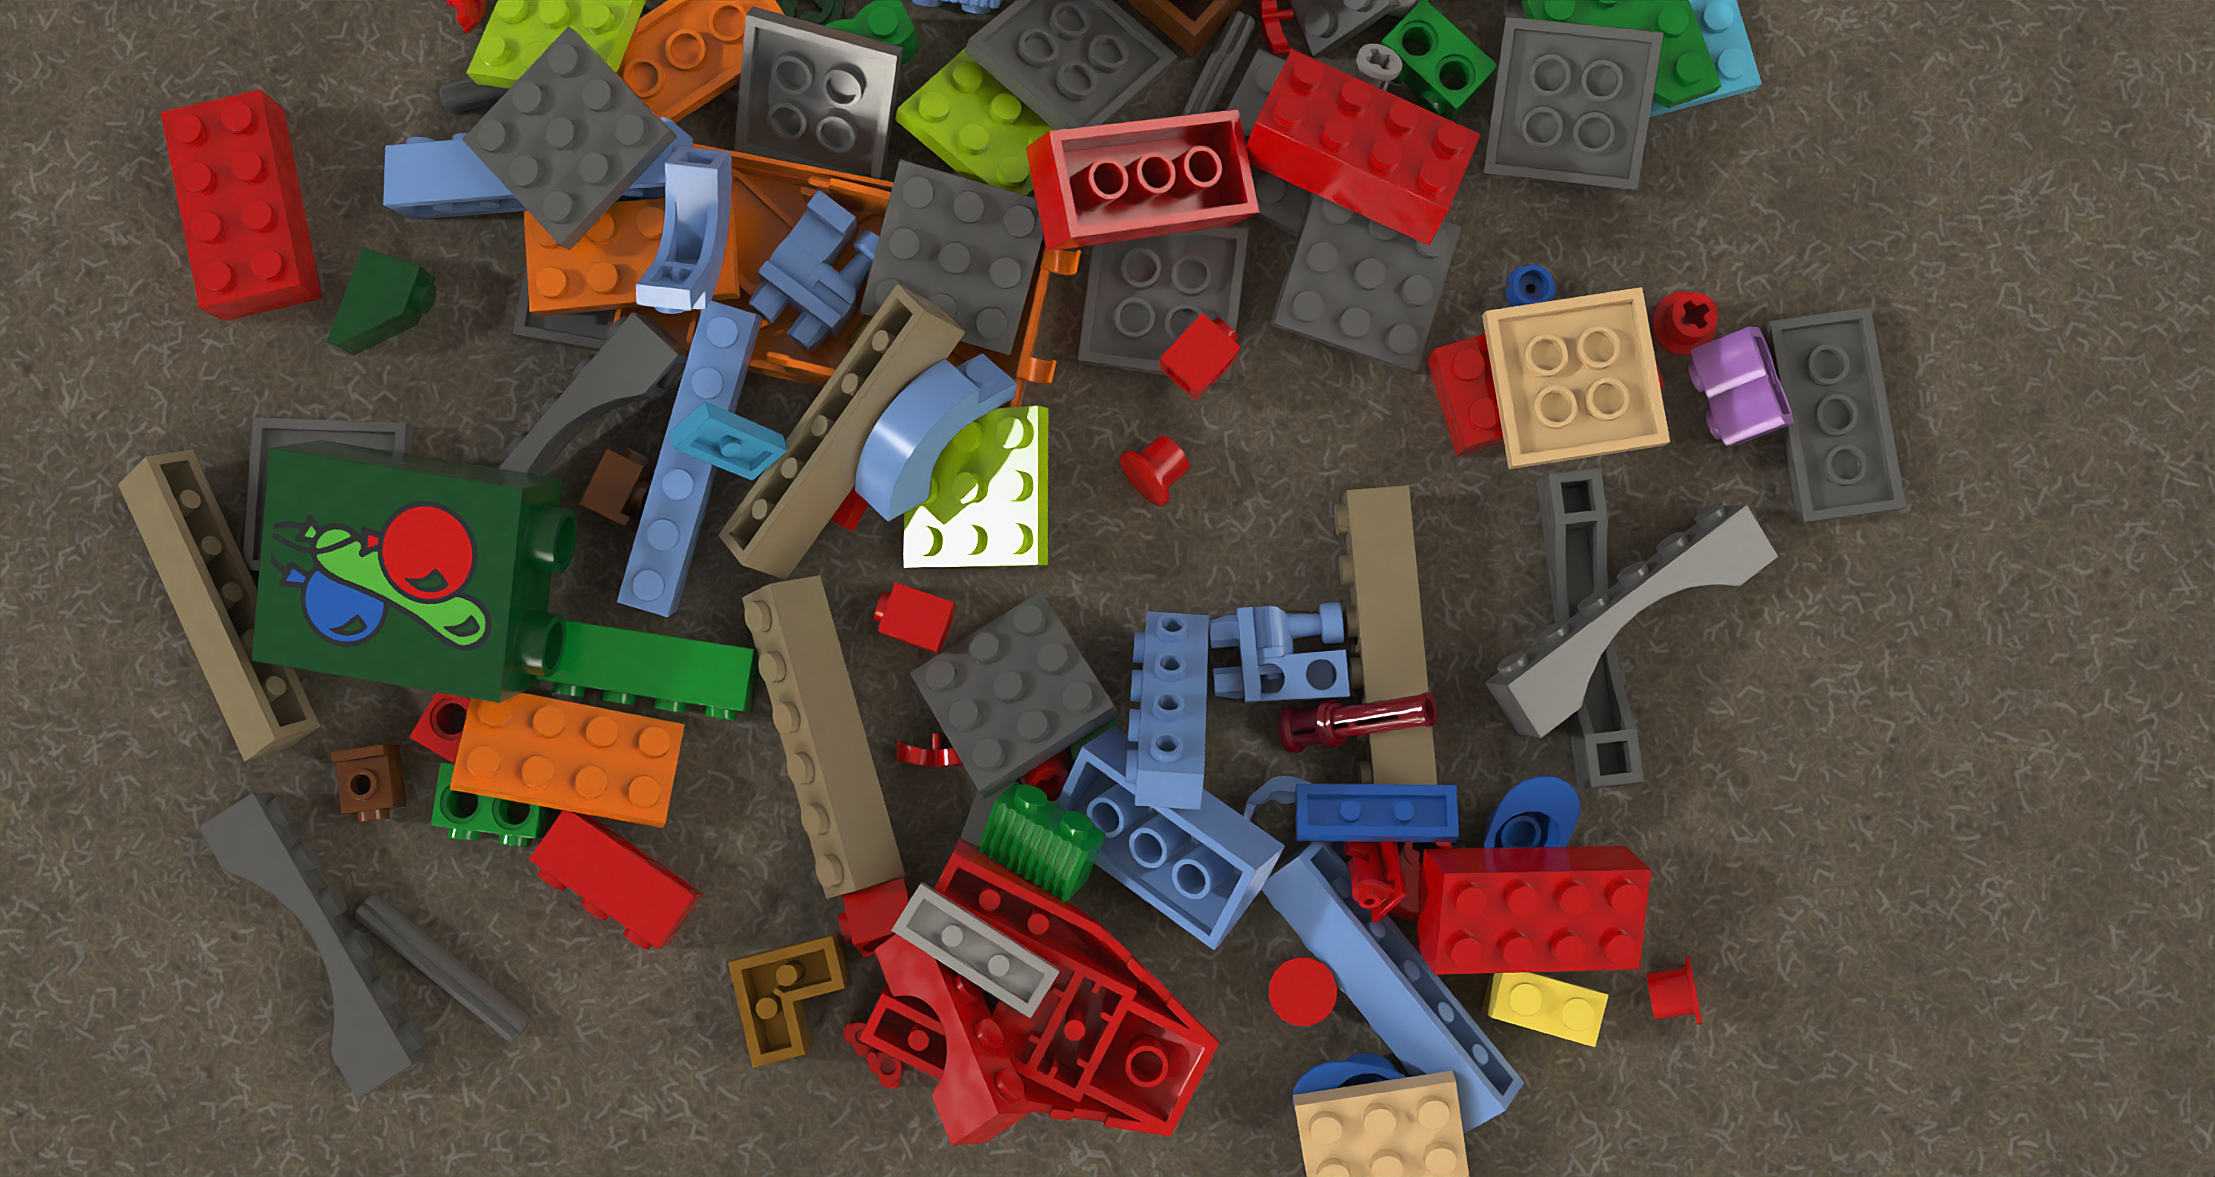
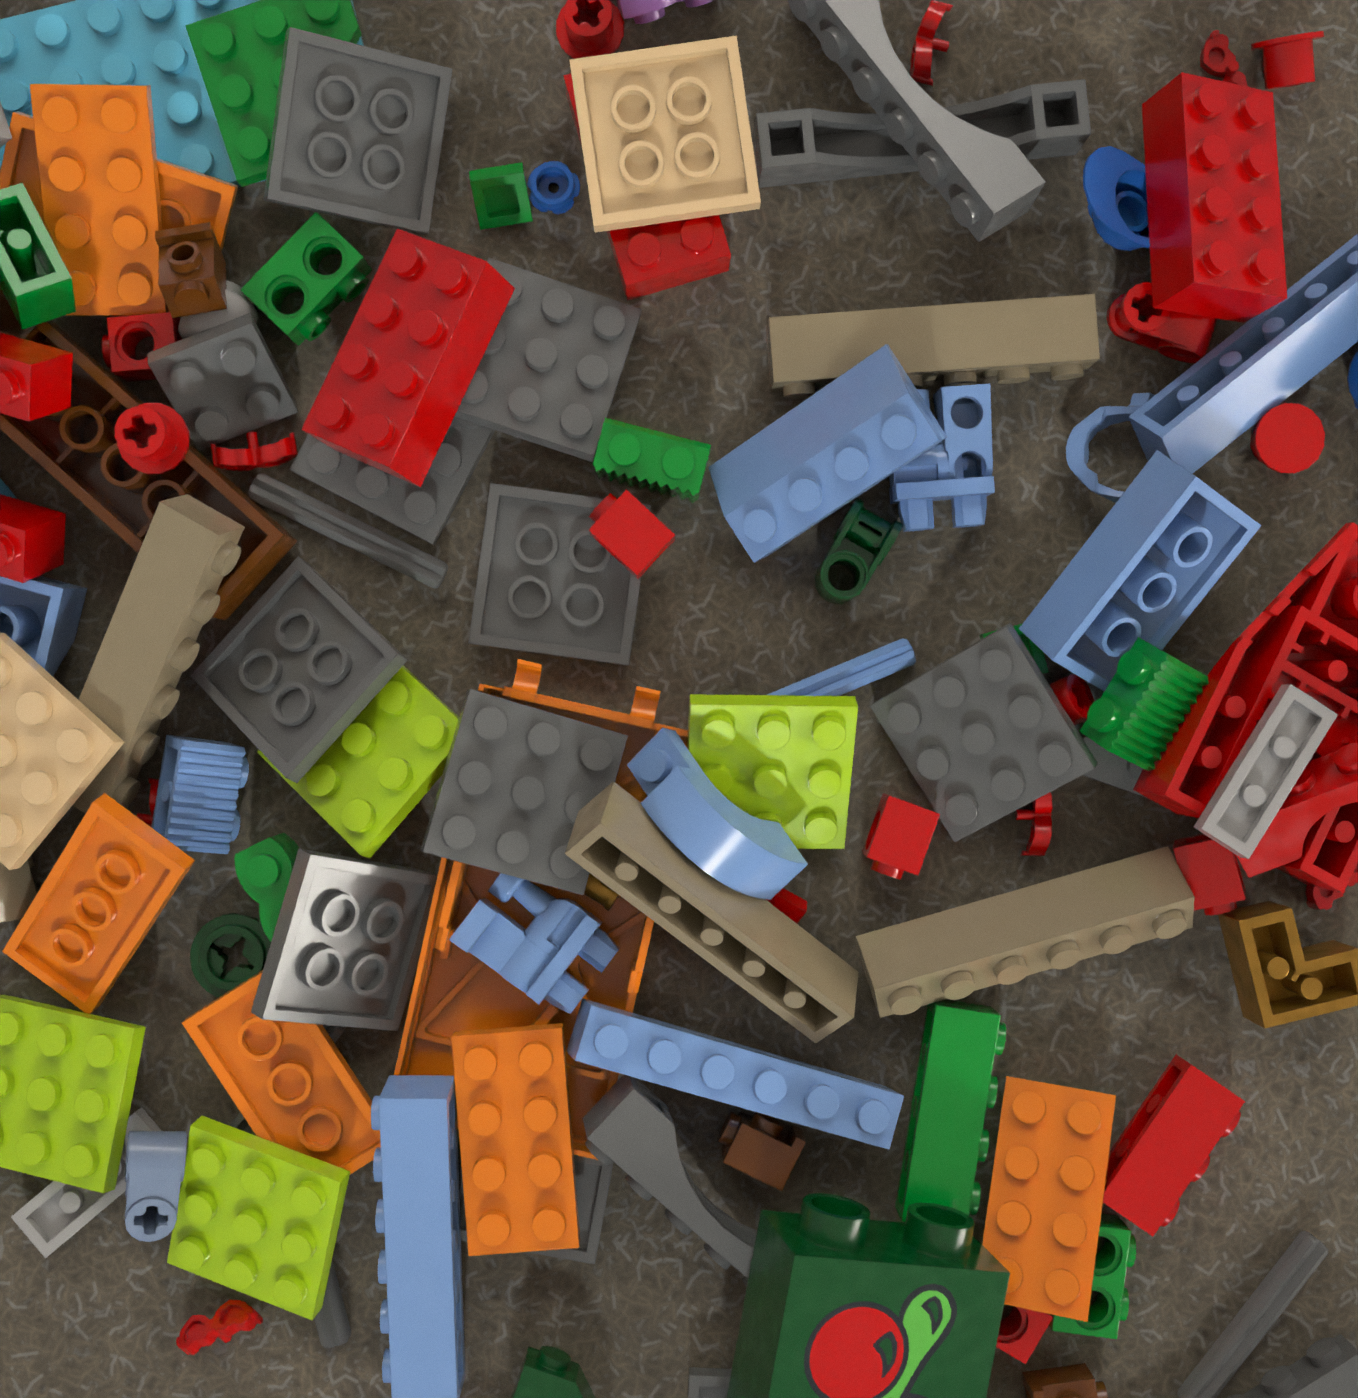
camera: 95 degrees left, 5 degrees up
dark grey plate [462,26,677,250] -> none
medium blue arch [636,146,732,314] -> none
dark azure plate [669,401,788,480] -> none
red brick [1026,109,1259,251] -> none
red piece [1119,435,1190,506] -> none
medium blue brick [1125,611,1209,810] -> none
dark red pin [1278,692,1438,754] -> none
blue plate [1295,784,1459,842] -> none
red hinge [1343,841,1407,923] -> none
light grey bush [1354,44,1402,91] -> none
light yellow brick [1481,972,1609,1047] -> none
none -> green plate [469,162,533,230]
none -> green brick [593,418,711,503]
none -> medium blue slope [708,344,947,563]
none -> medium blue axle [767,638,916,696]
none -> dark green piece [815,497,903,604]
none -> red piece [910,0,953,86]
none -> red piece [1200,30,1249,87]

